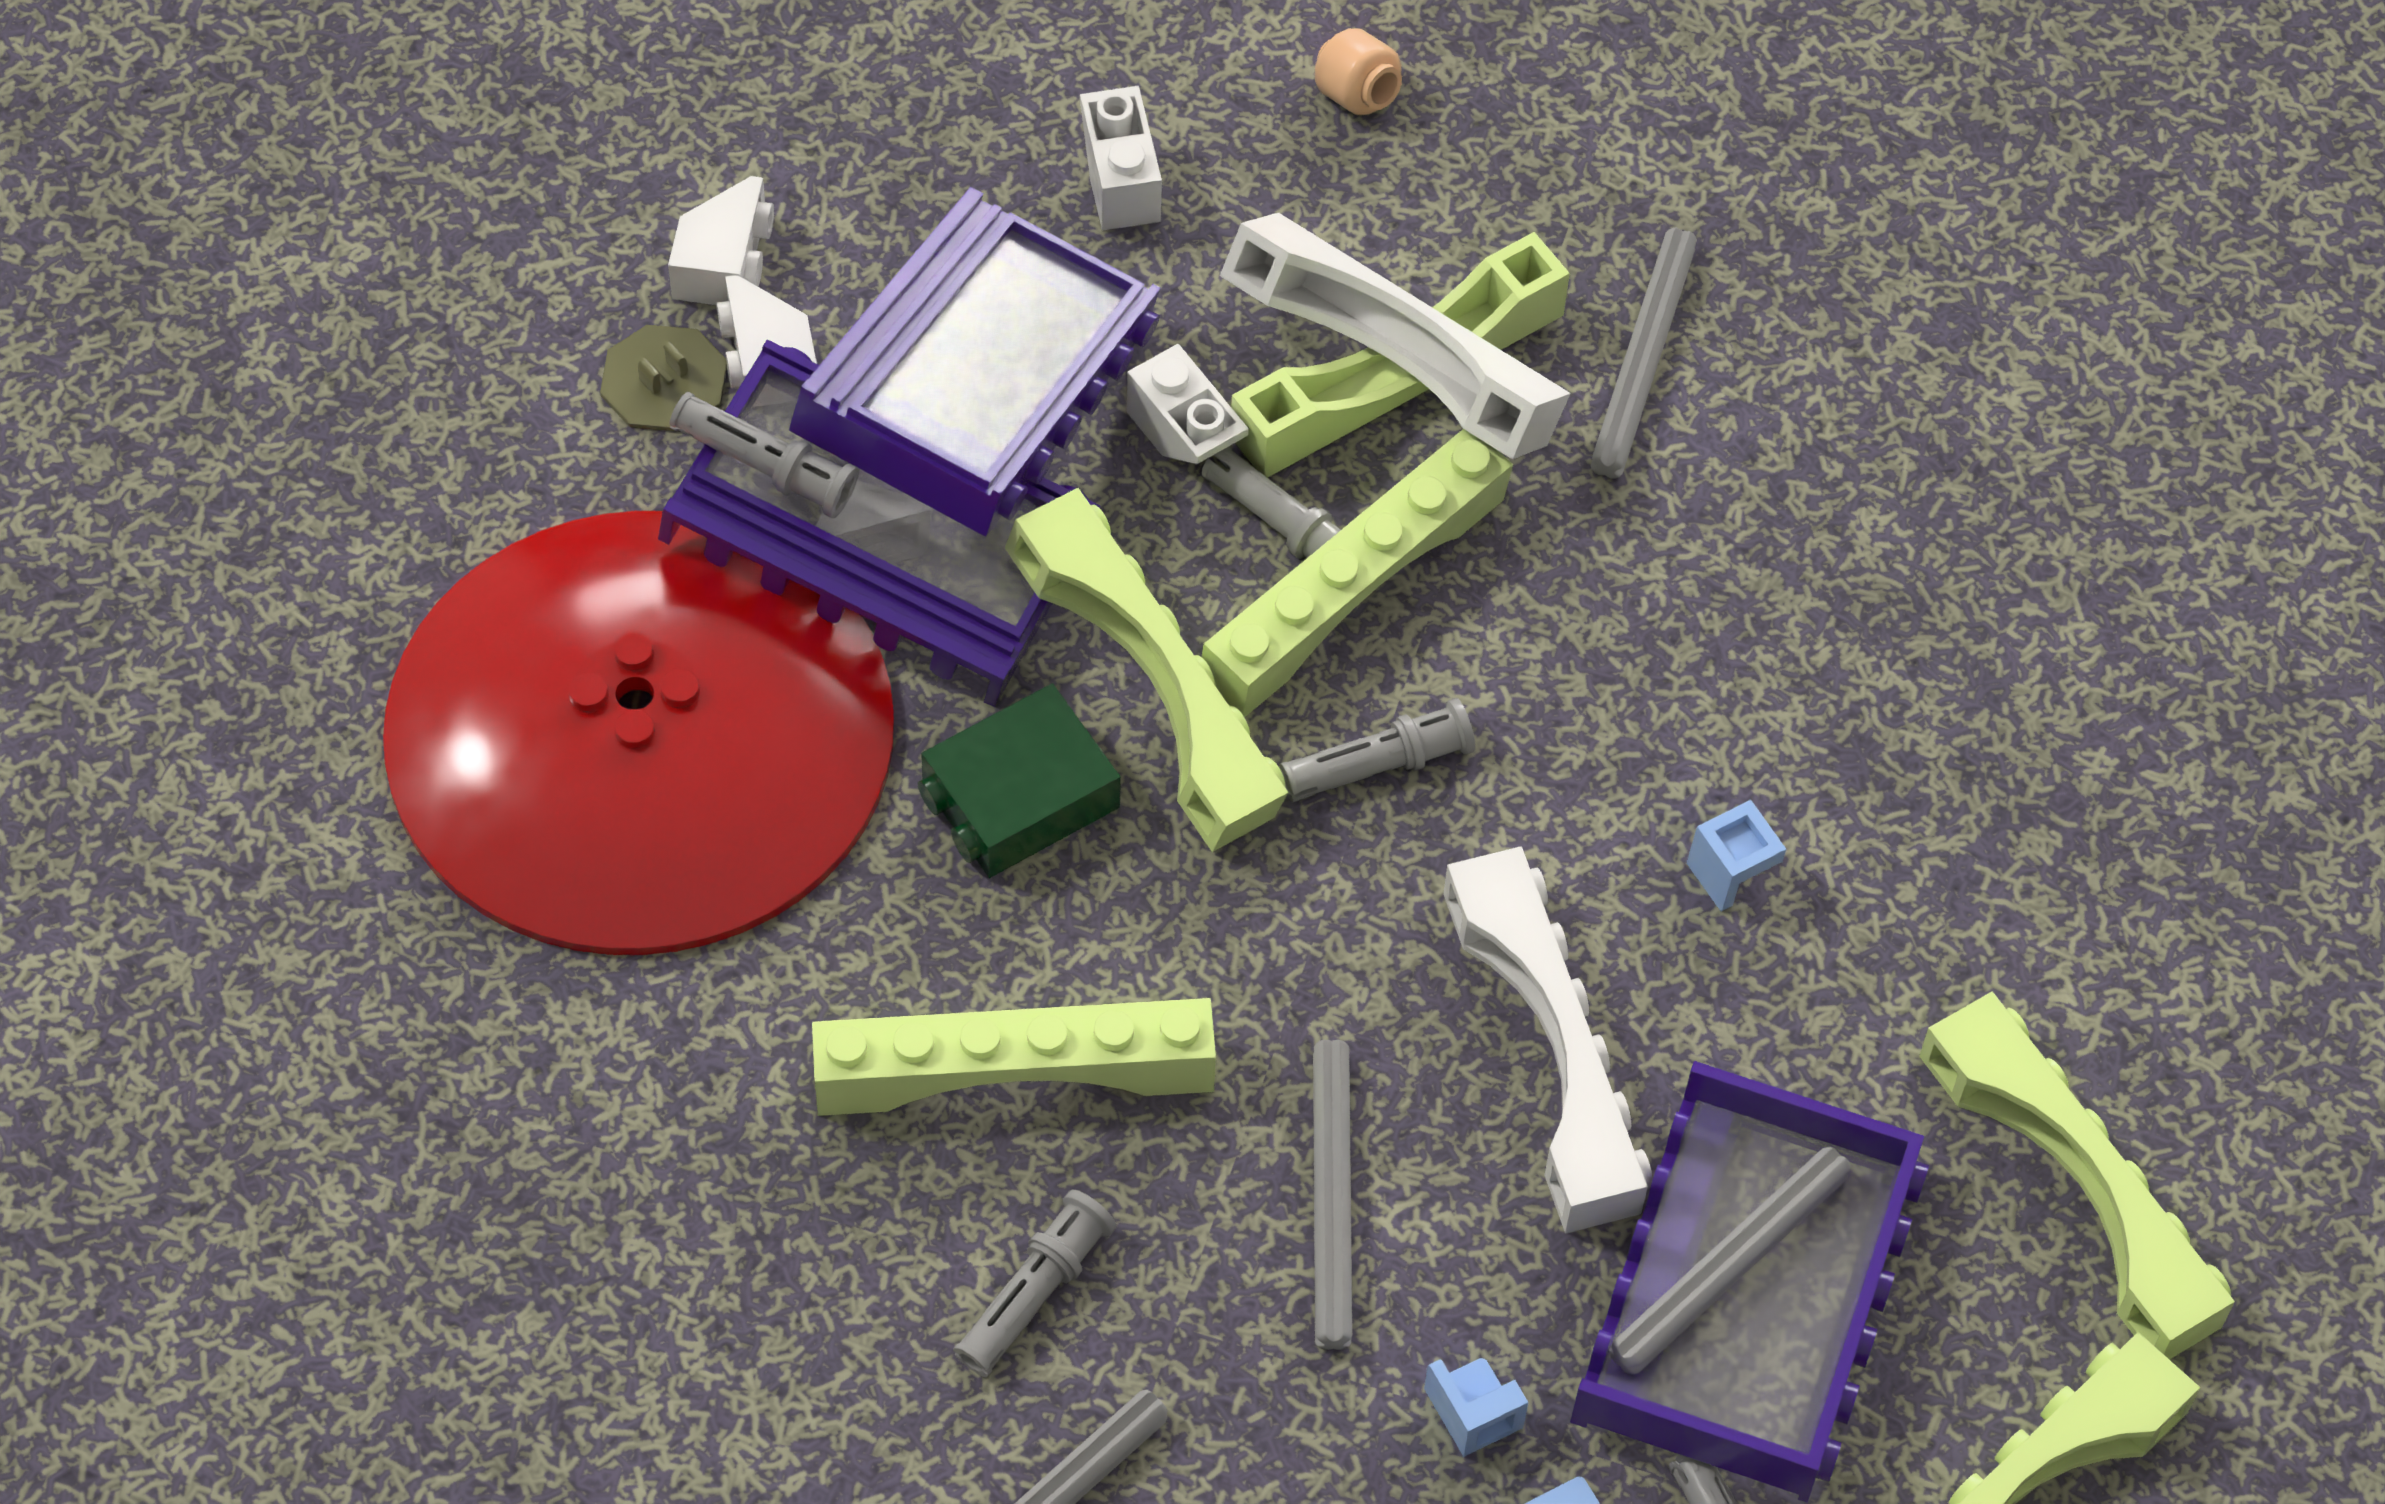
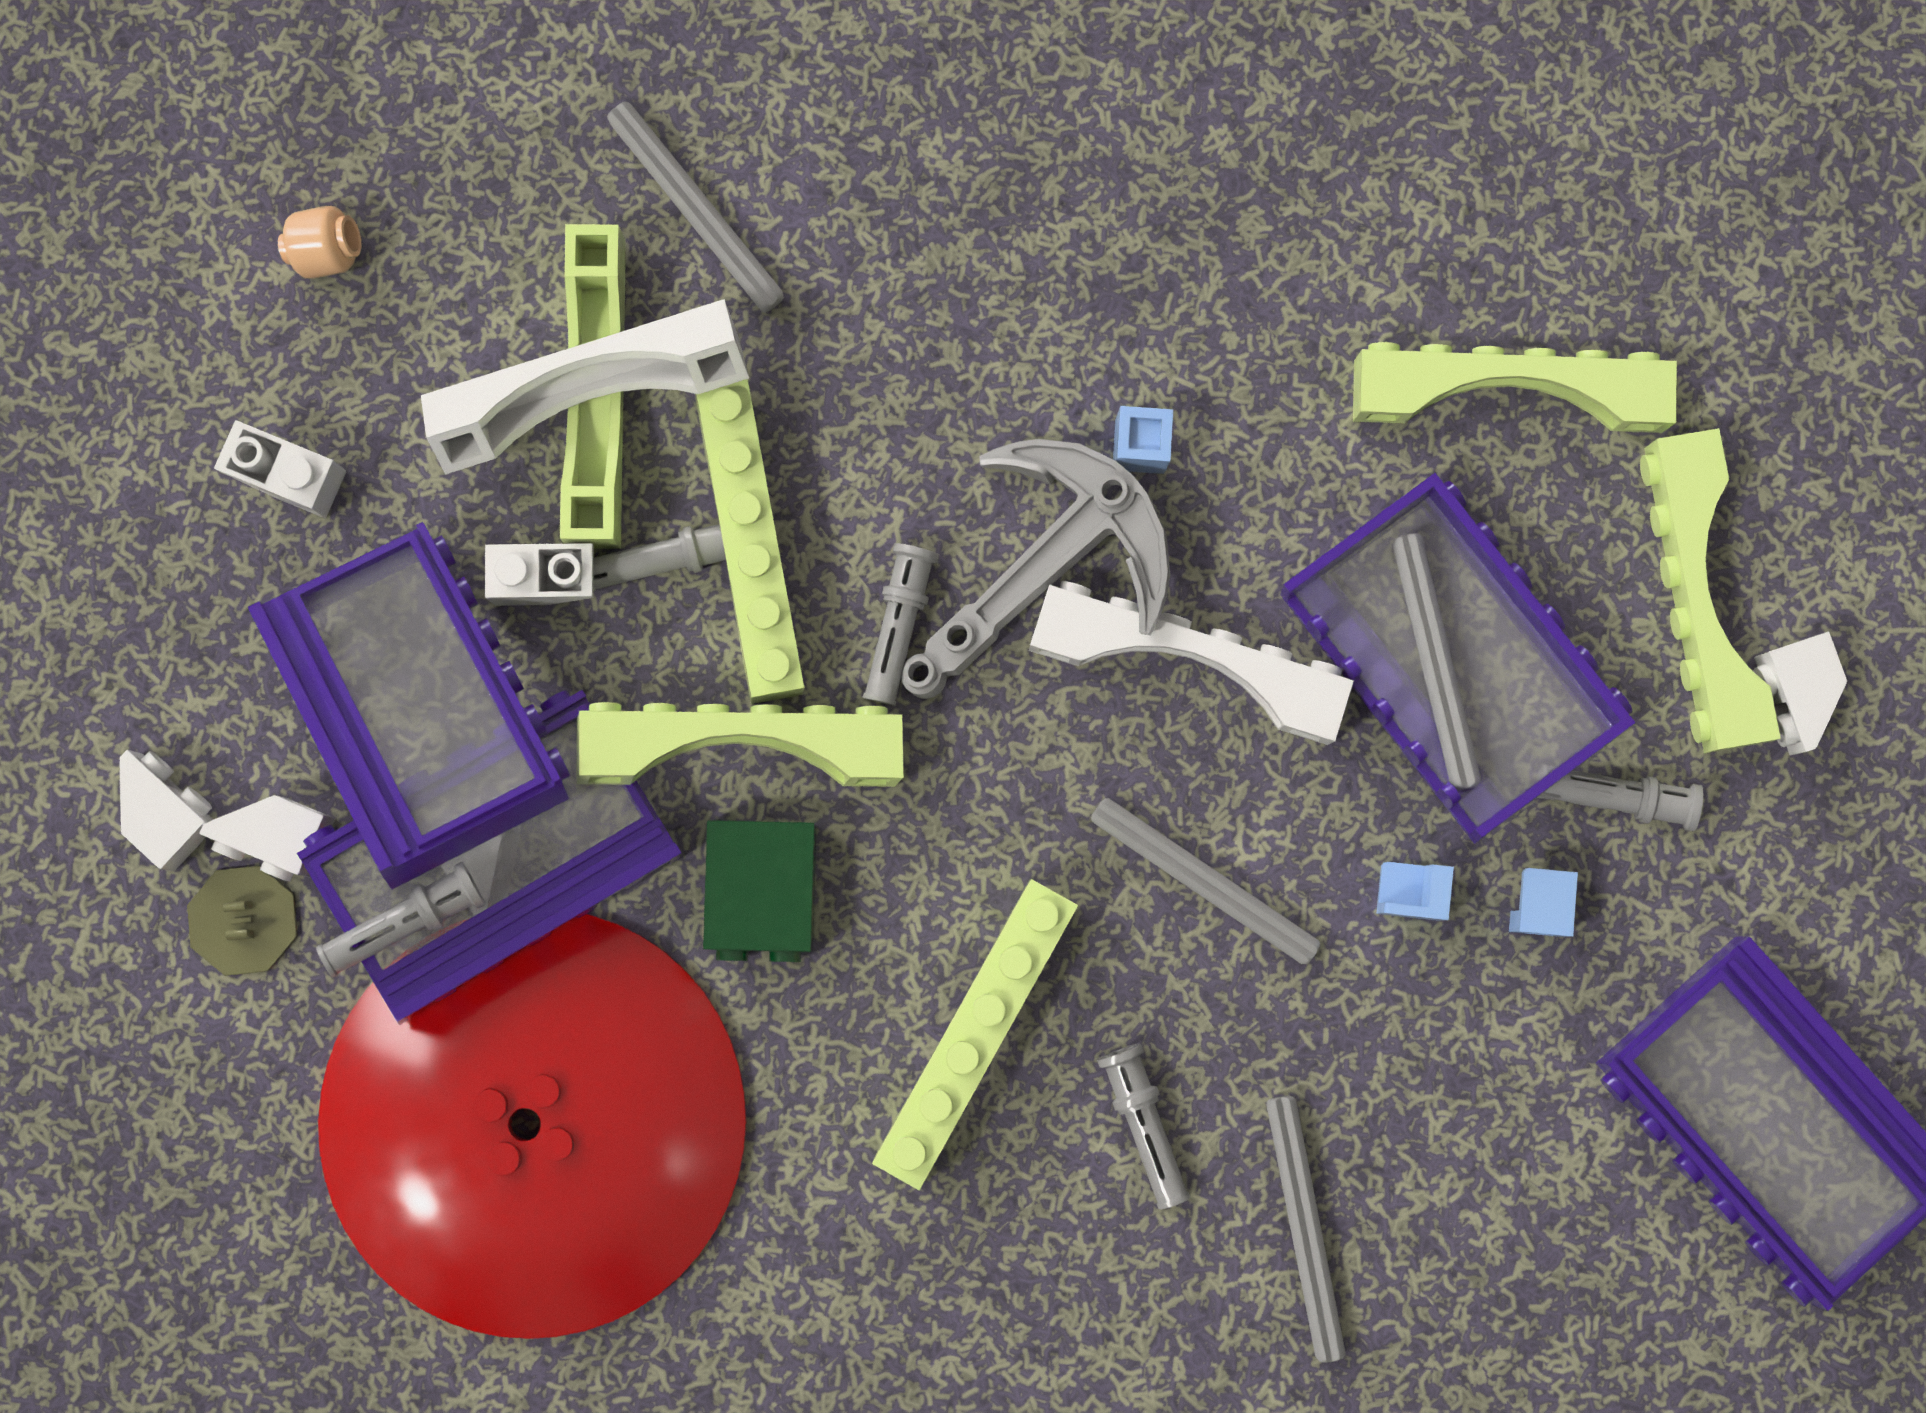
camera: 60 degrees left, 25 degrees up
none -> light grey piece [901,439,1170,699]

